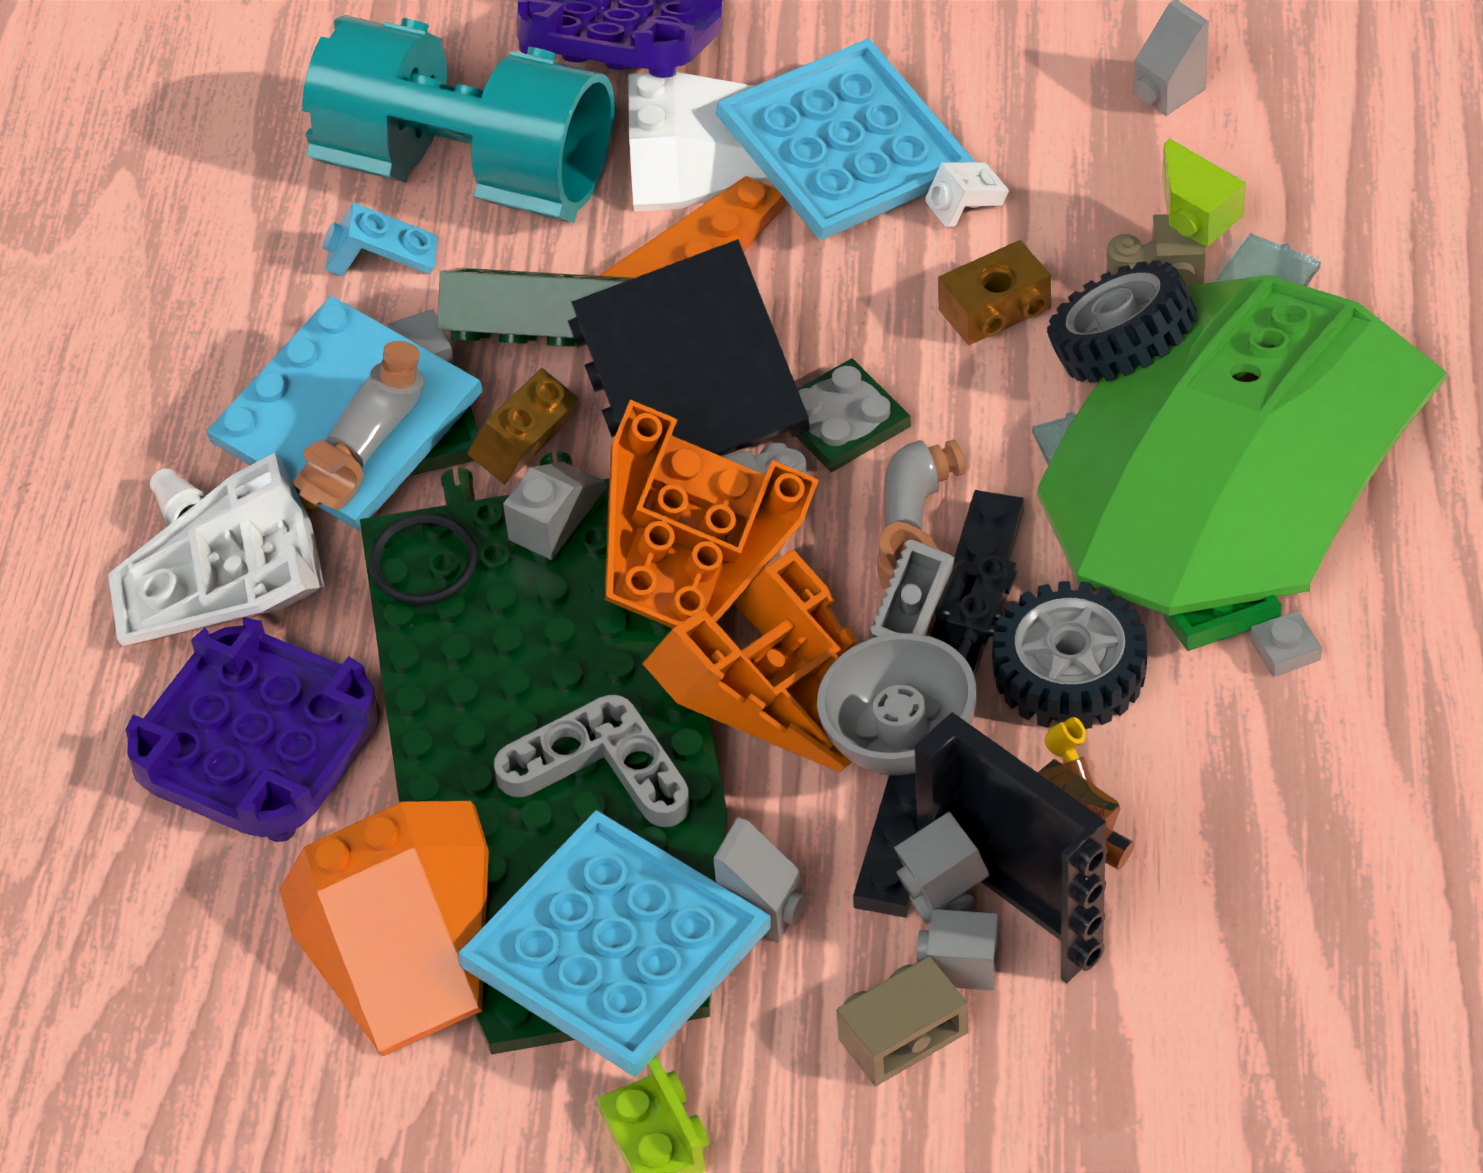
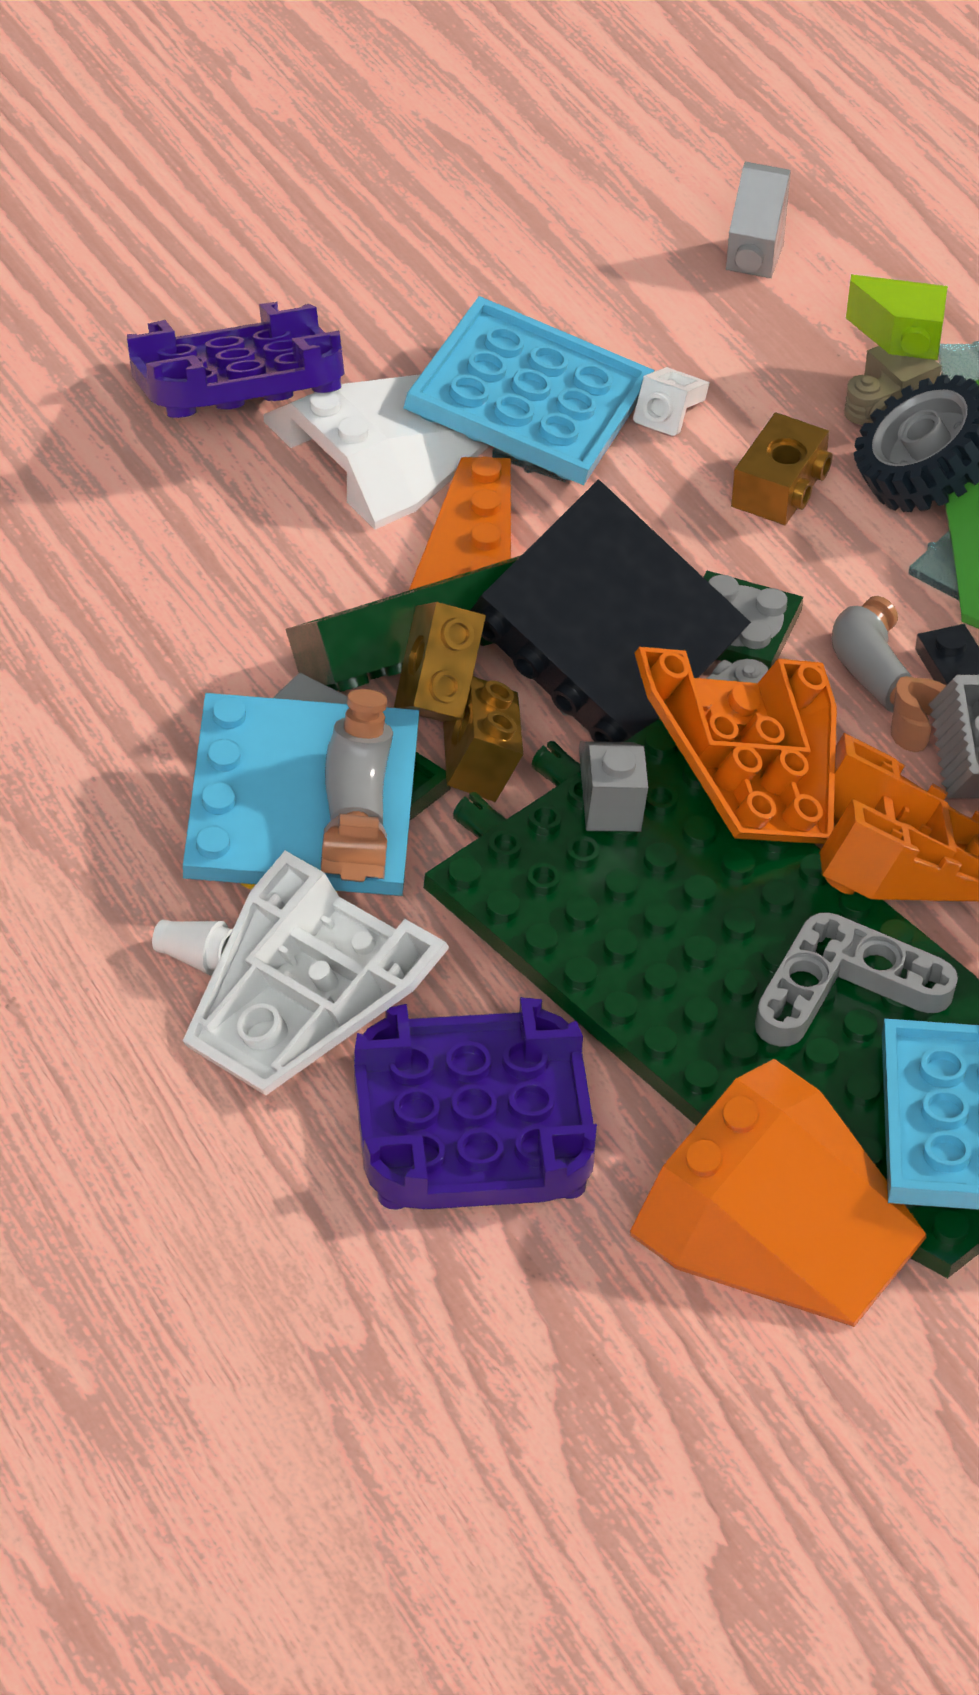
camera: 40 degrees left, 5 degrees down
teal cylinder [302,15,615,223] -> none
medium azure bracket [323,202,438,277] -> none
black tyre [369,513,478,605] -> none
none -> pearl gold brick [393,602,486,722]

